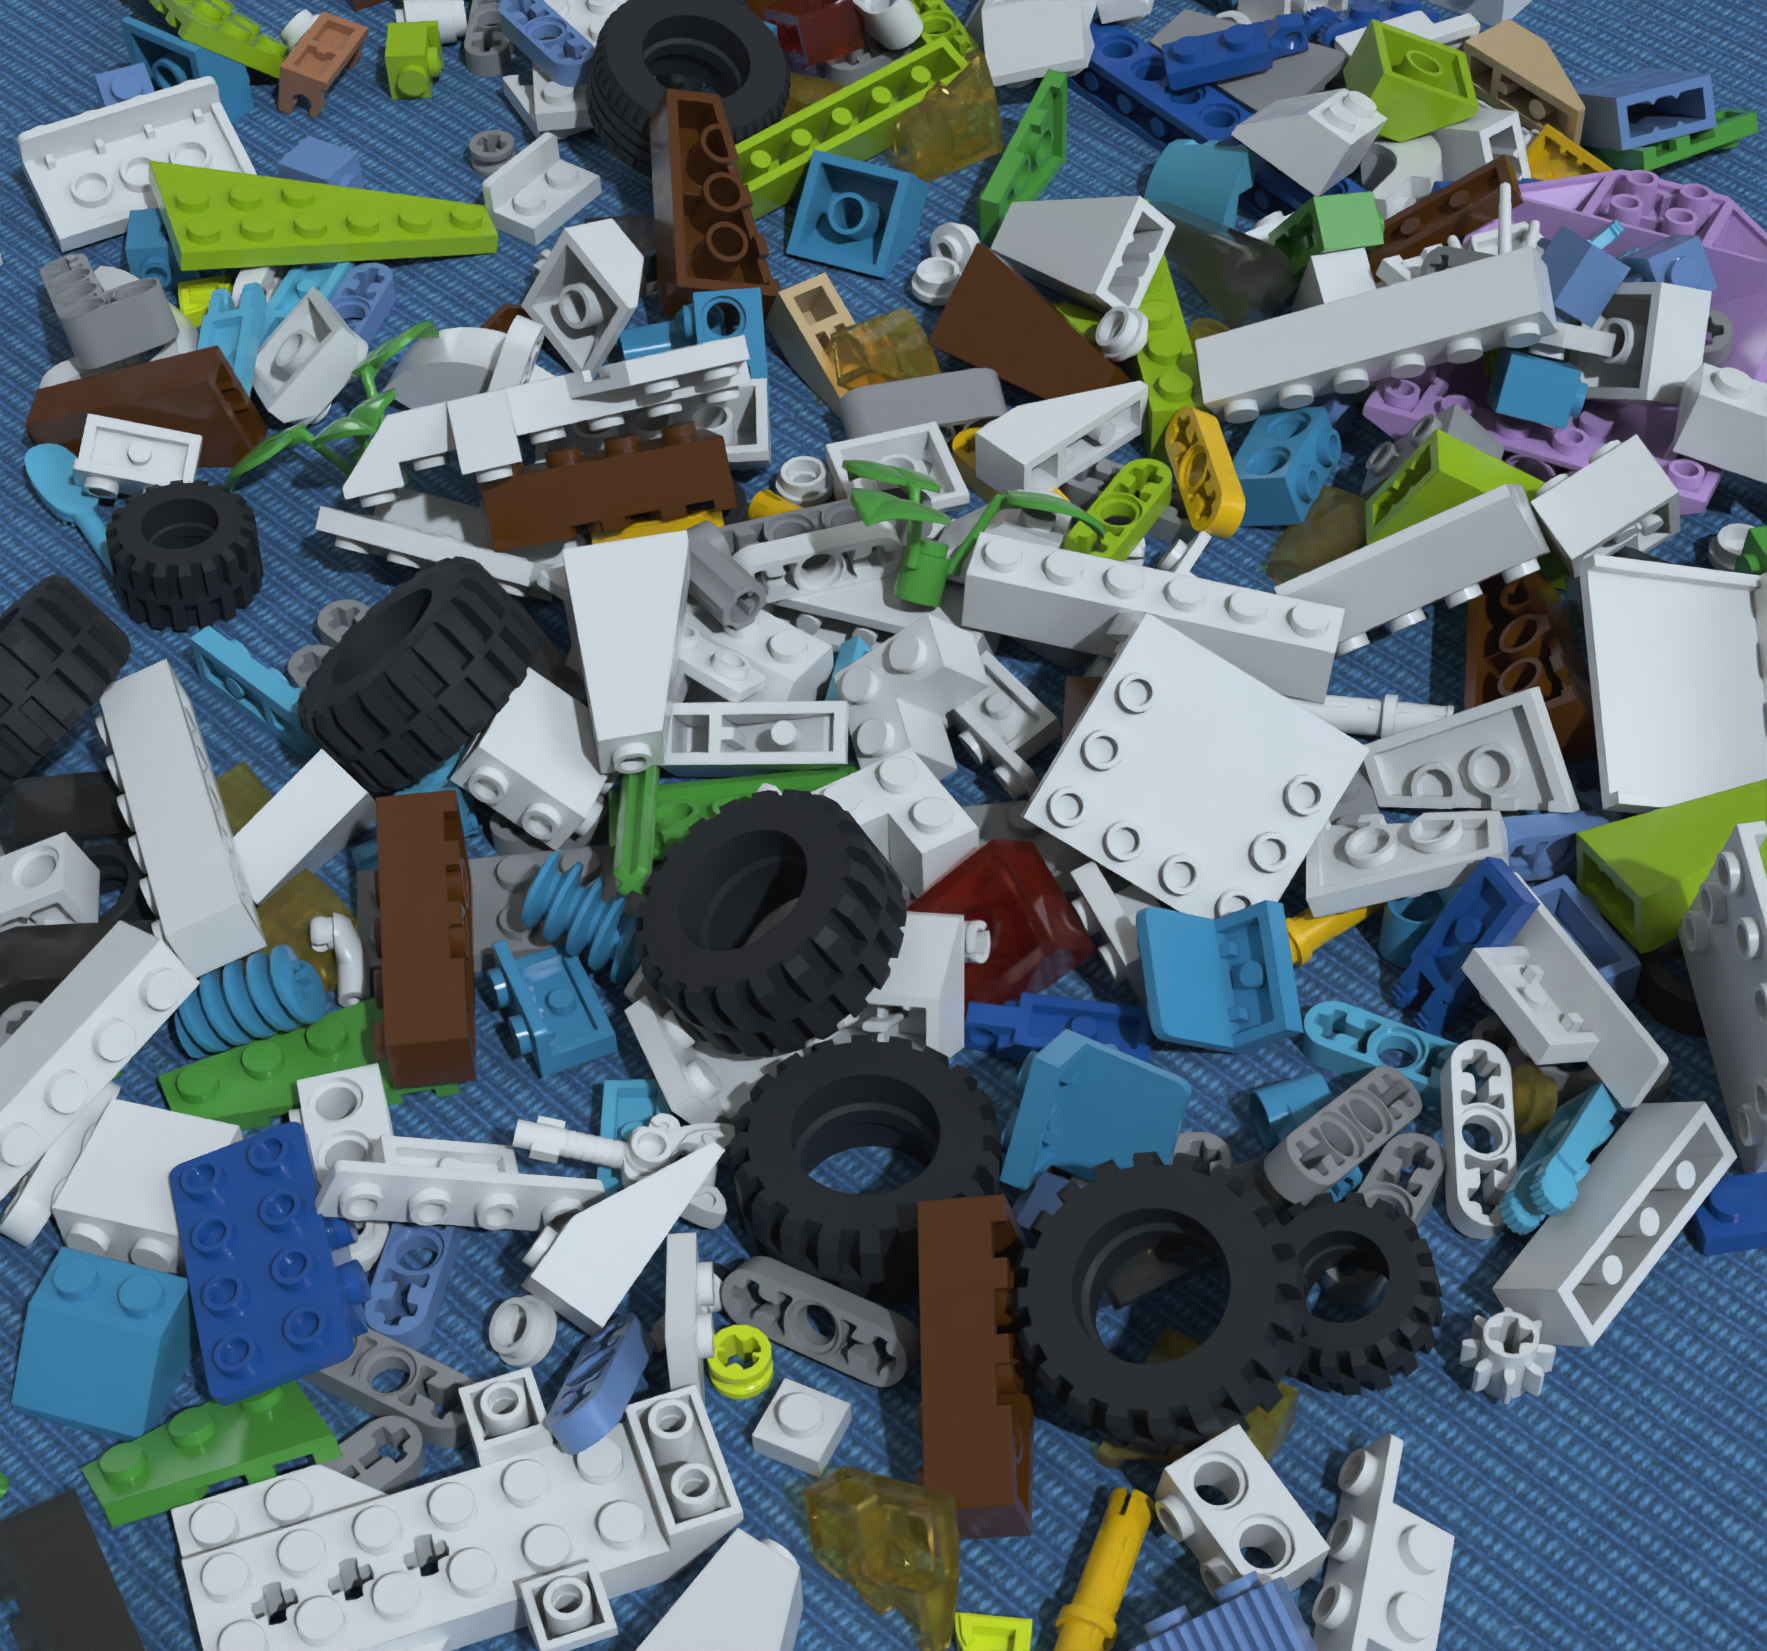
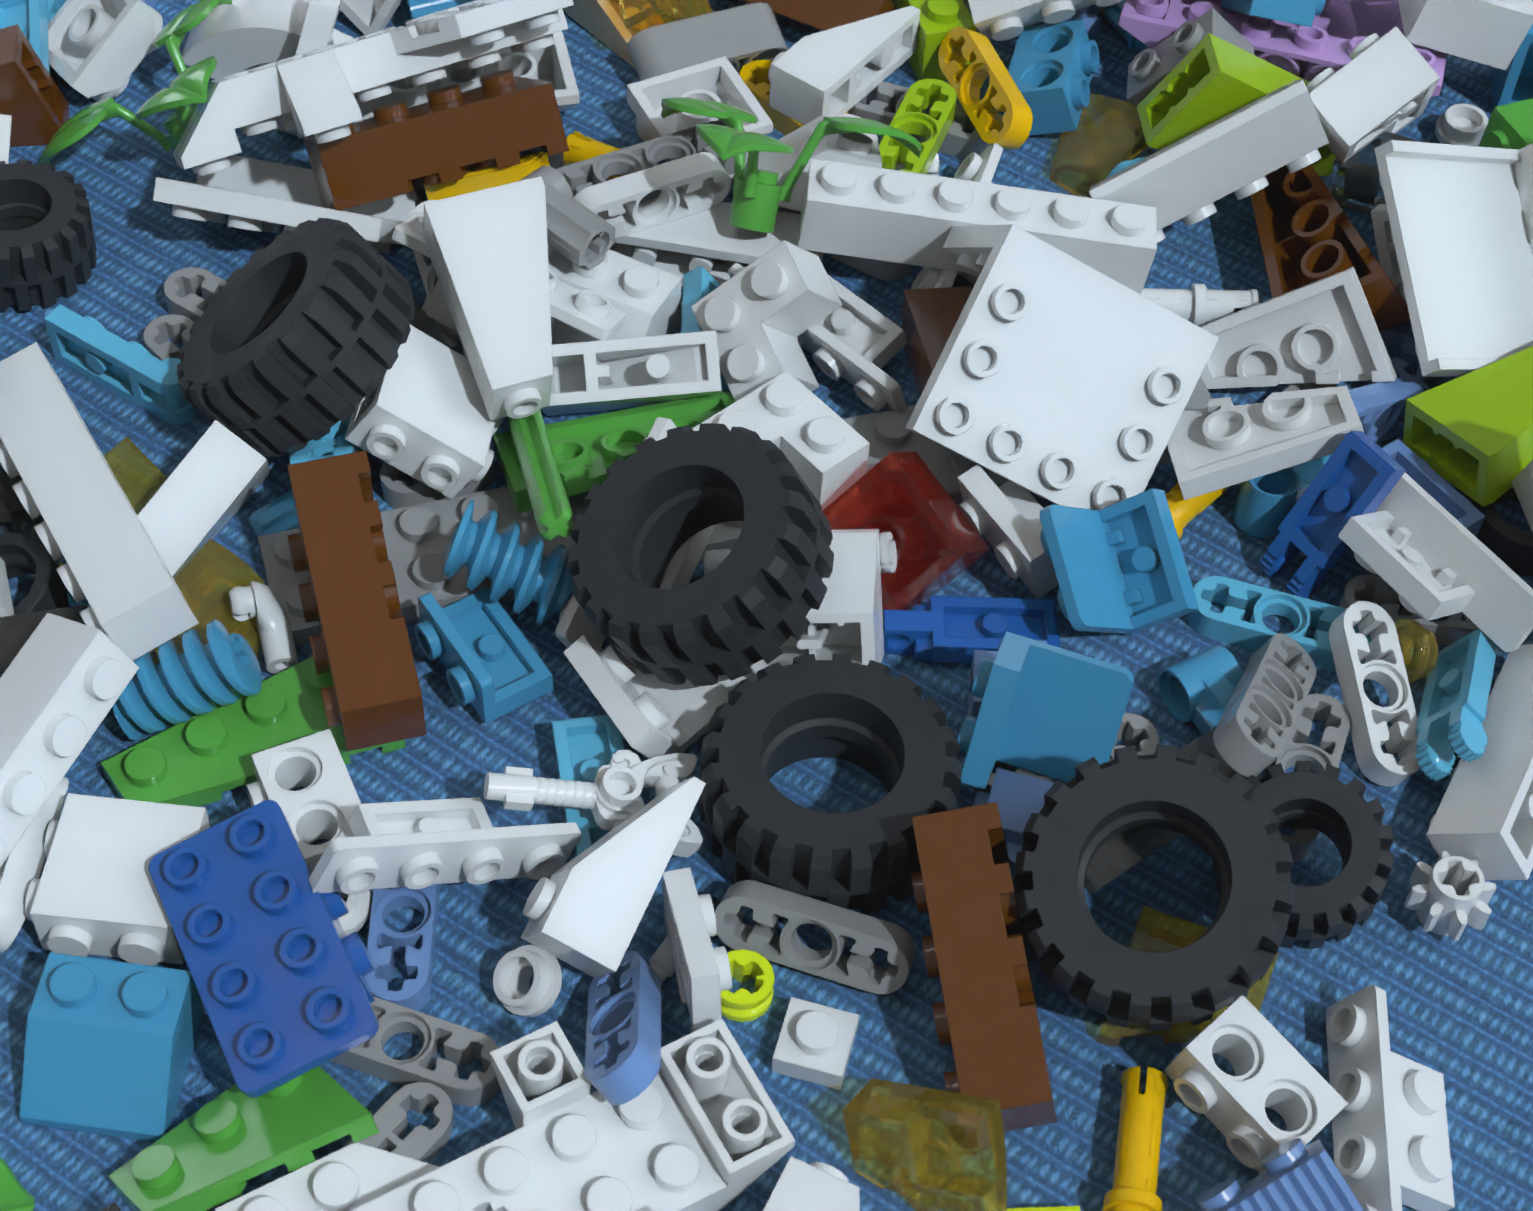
camera: 15 degrees left, 5 degrees up
white plate [776,456,833,508] -> none

